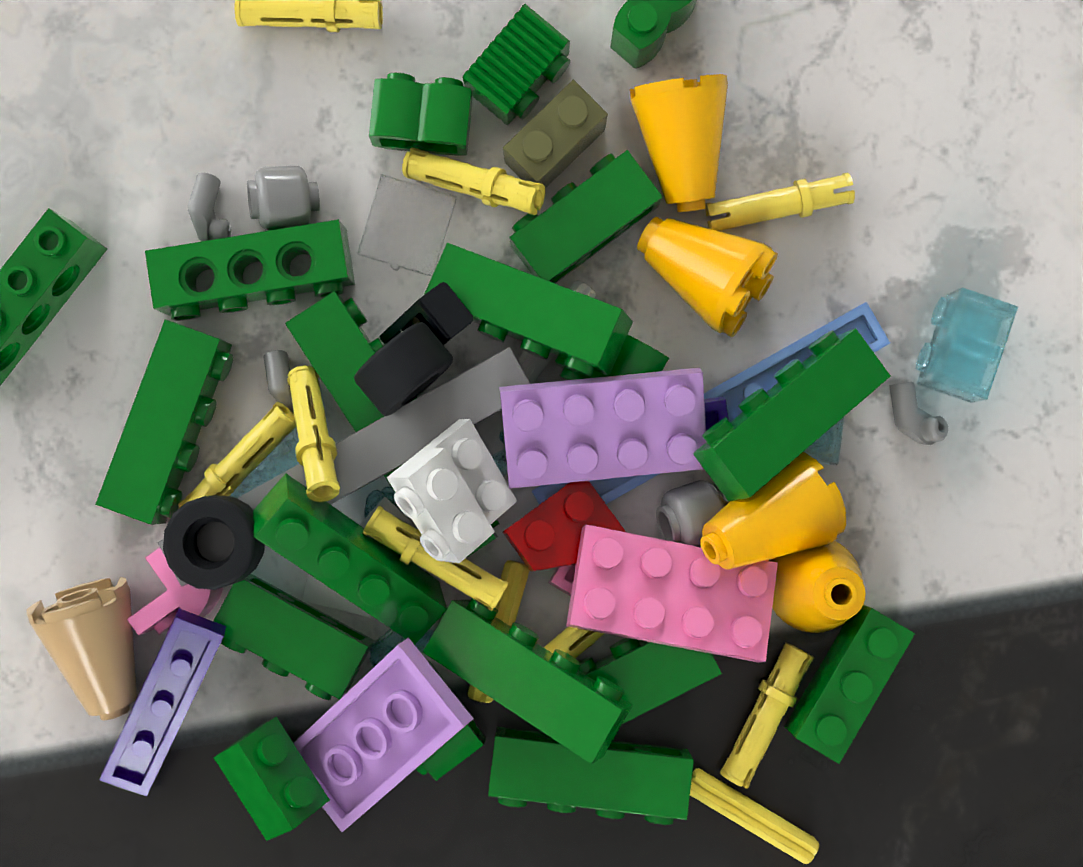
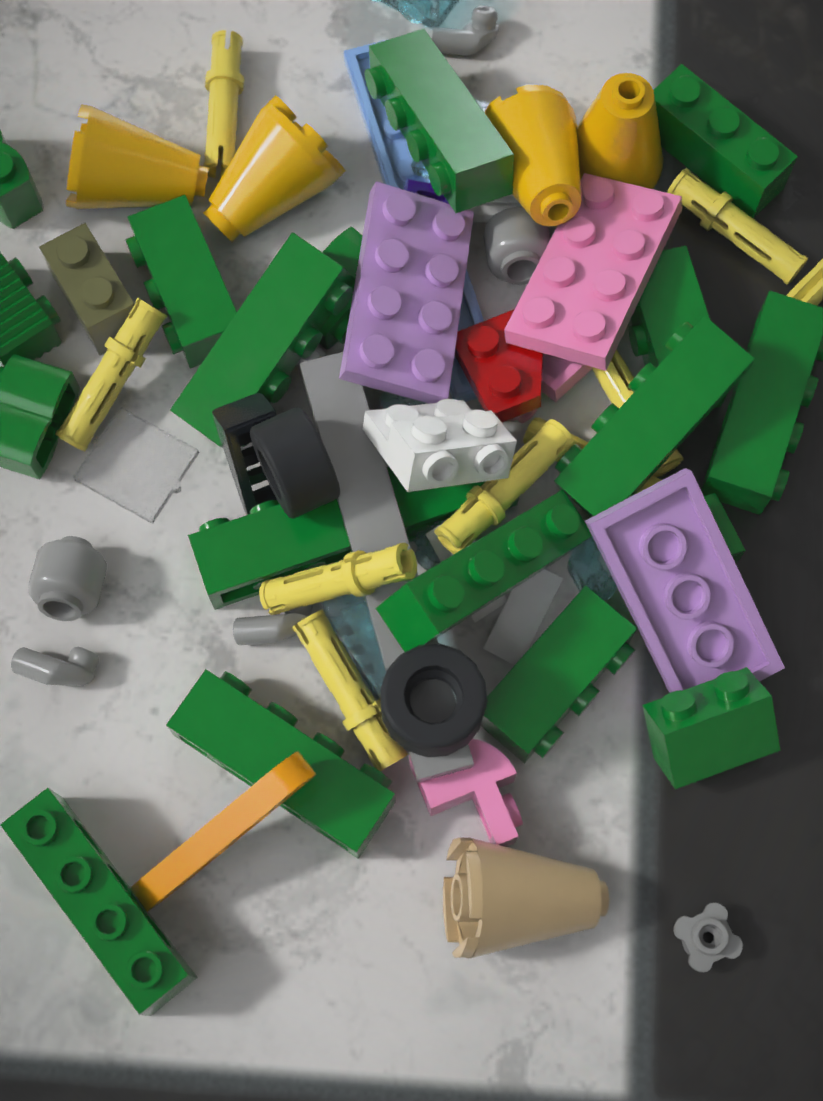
camera: 80 degrees left, 15 degrees down
plate [100,608,226,796] -> none
green brick [145,219,355,321] -> none
none -> light orange beam [130,751,316,912]
none -> light grey plate [674,903,743,972]

